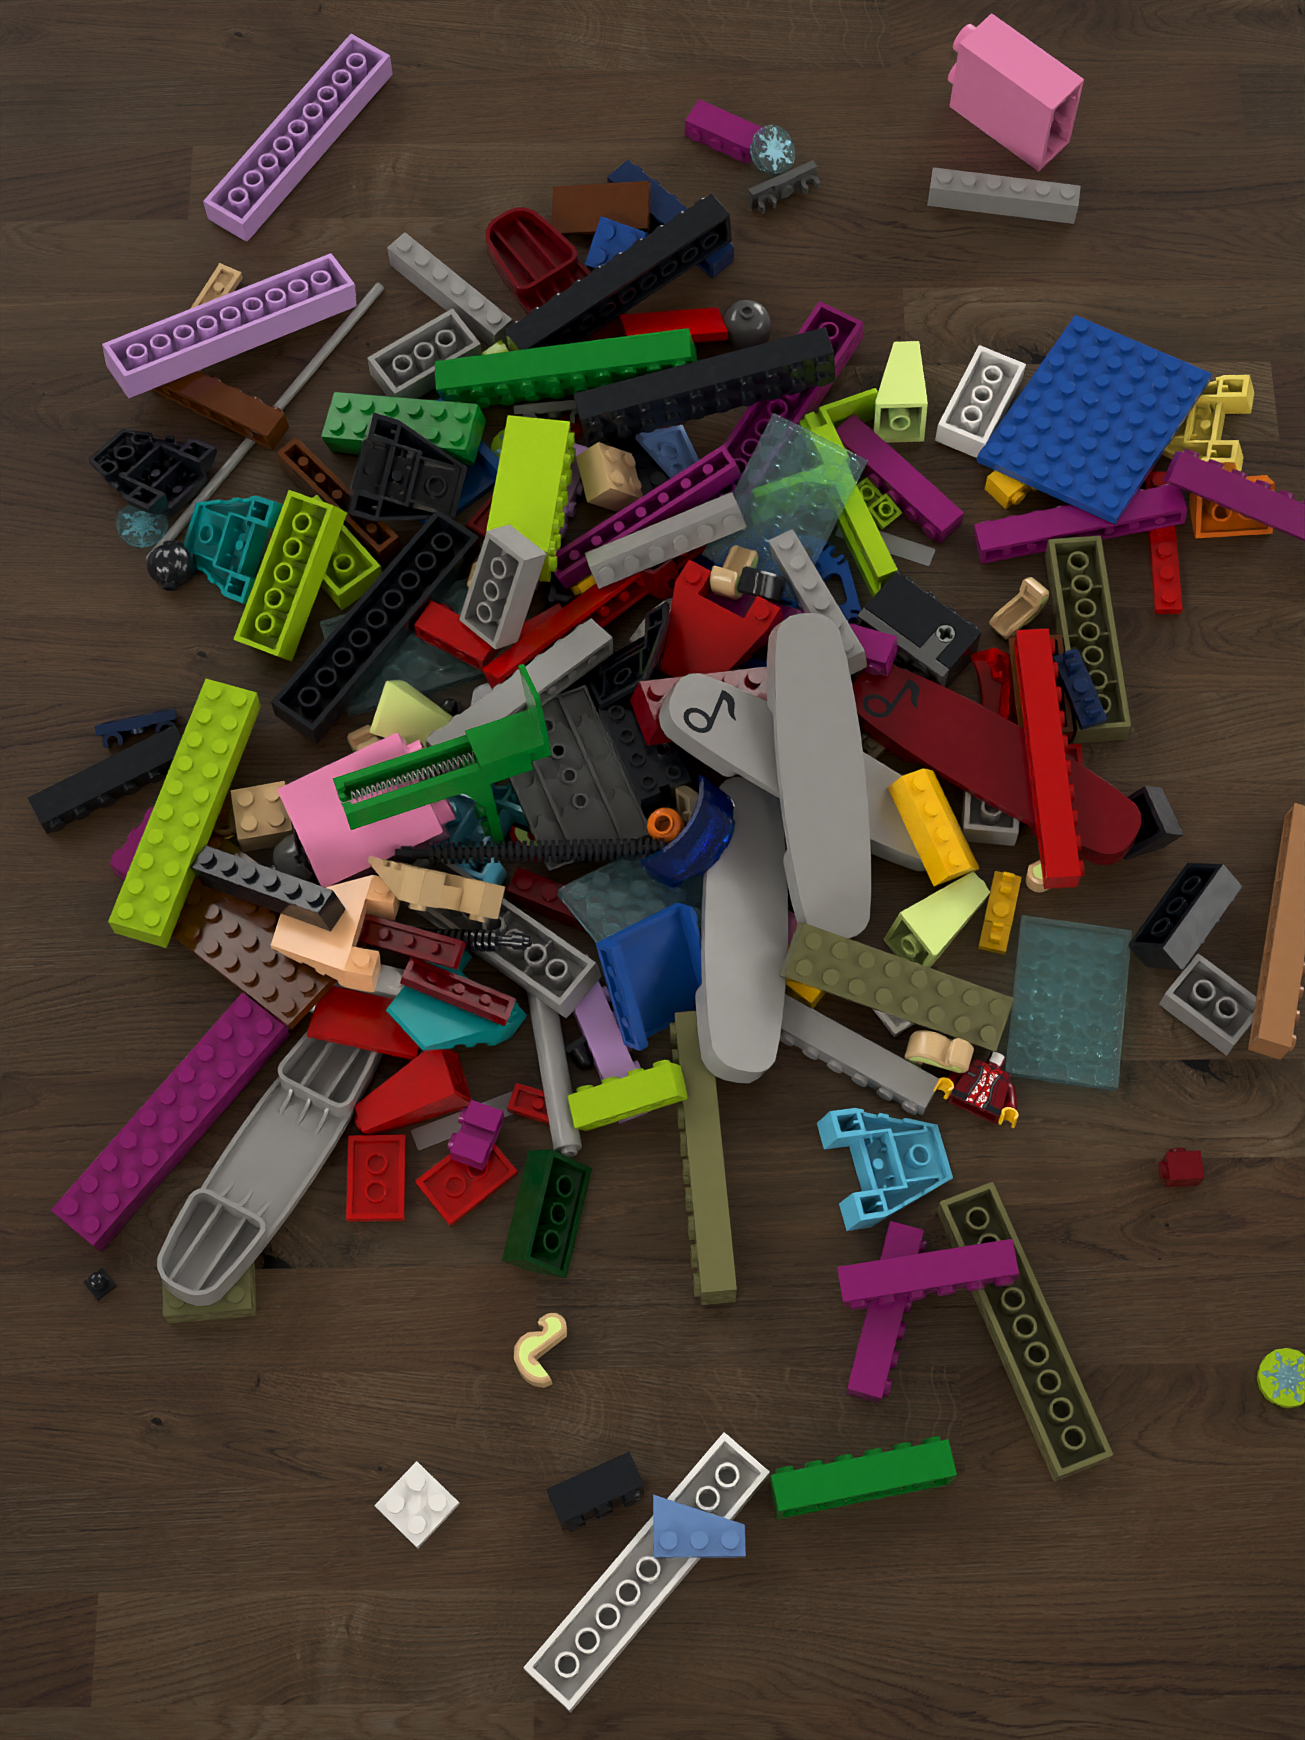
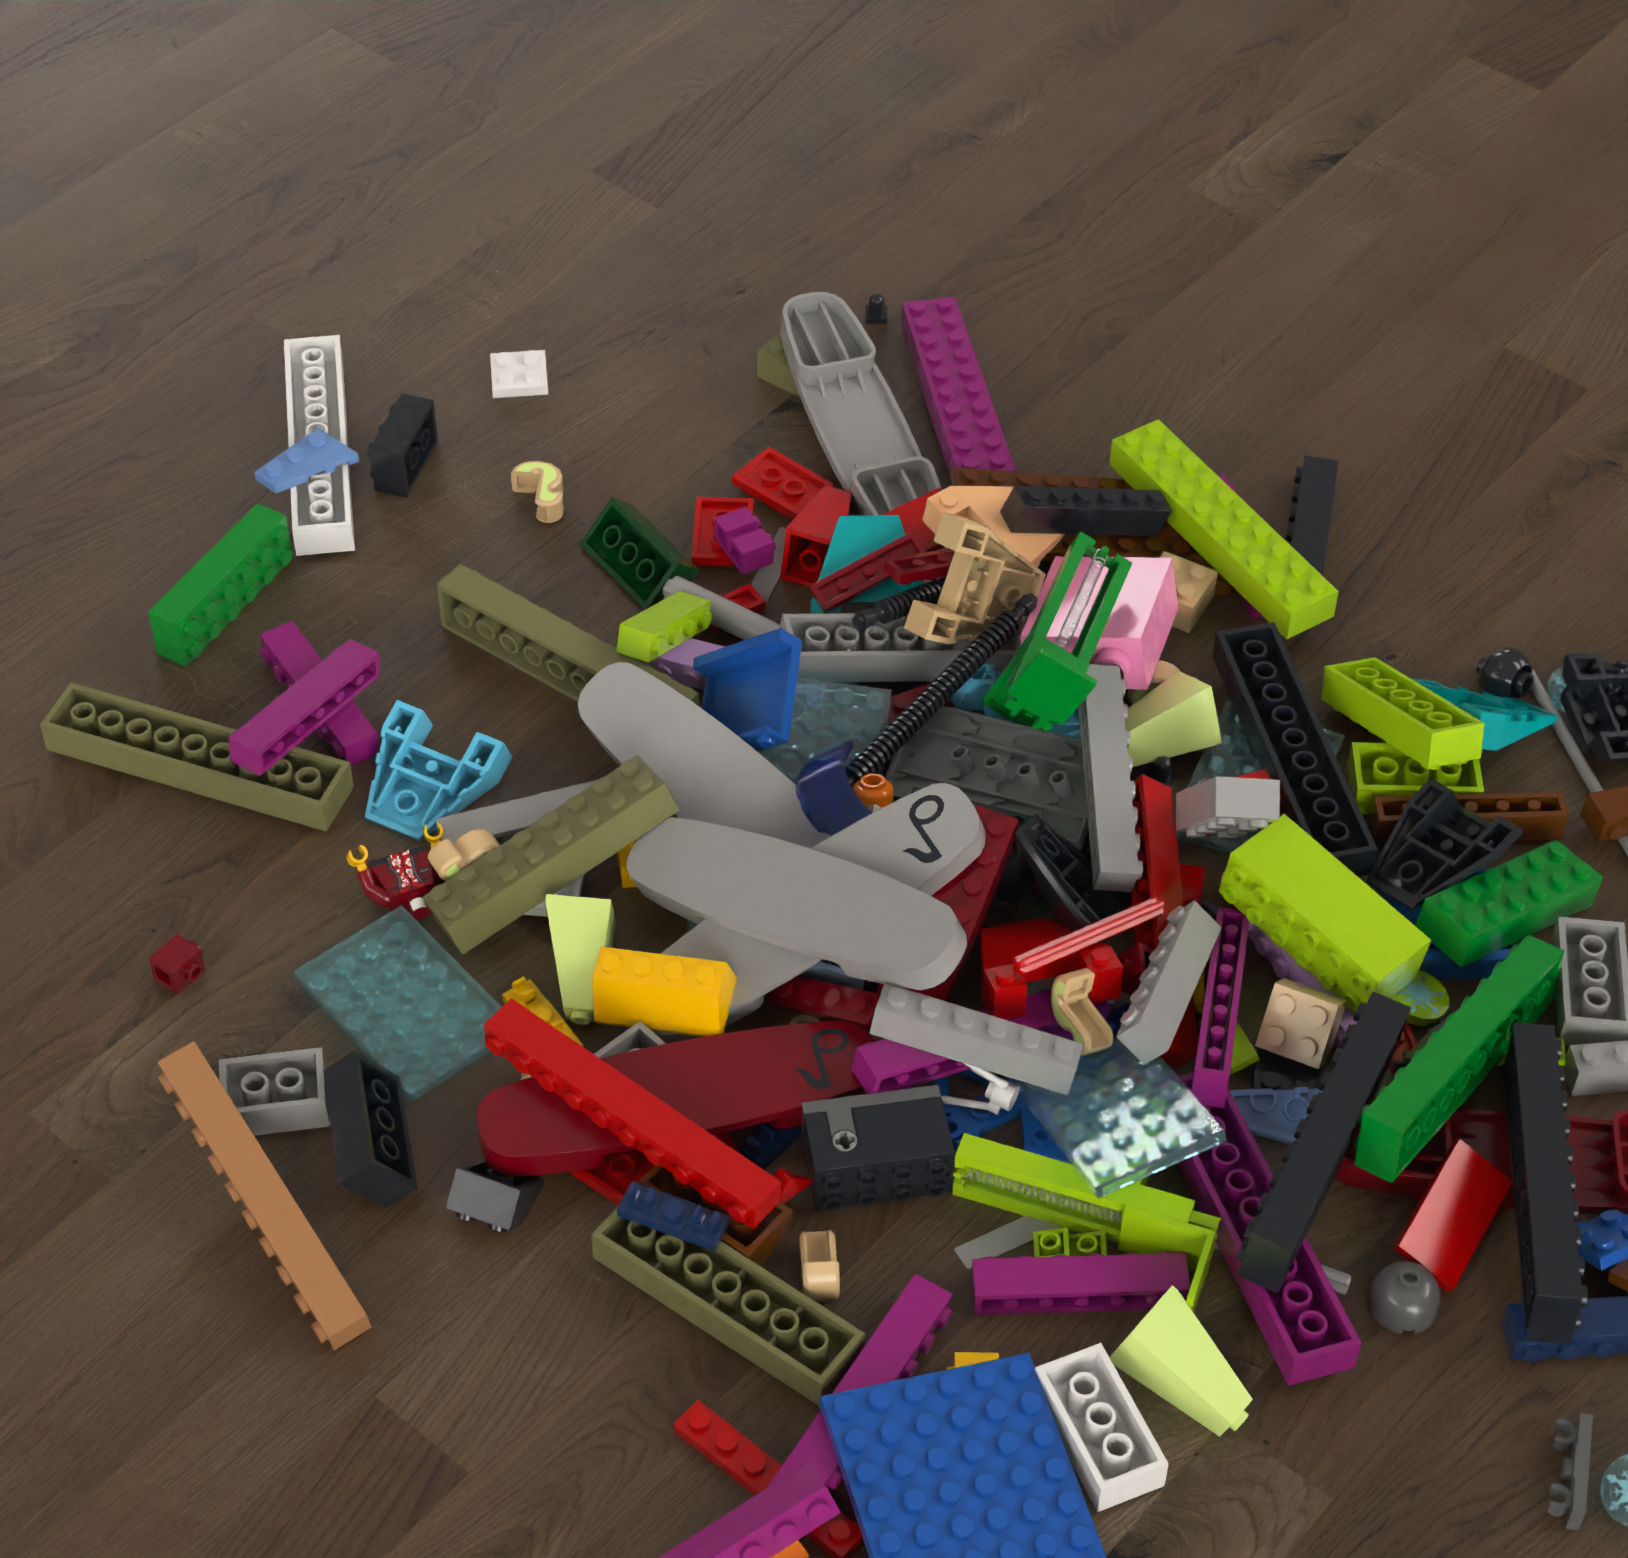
camera: 130 degrees right, 20 degrees down
dark blue plate [94,707,178,748] -> none
black animal [737,566,787,603] -> none
none -> axle [1012,897,1165,976]

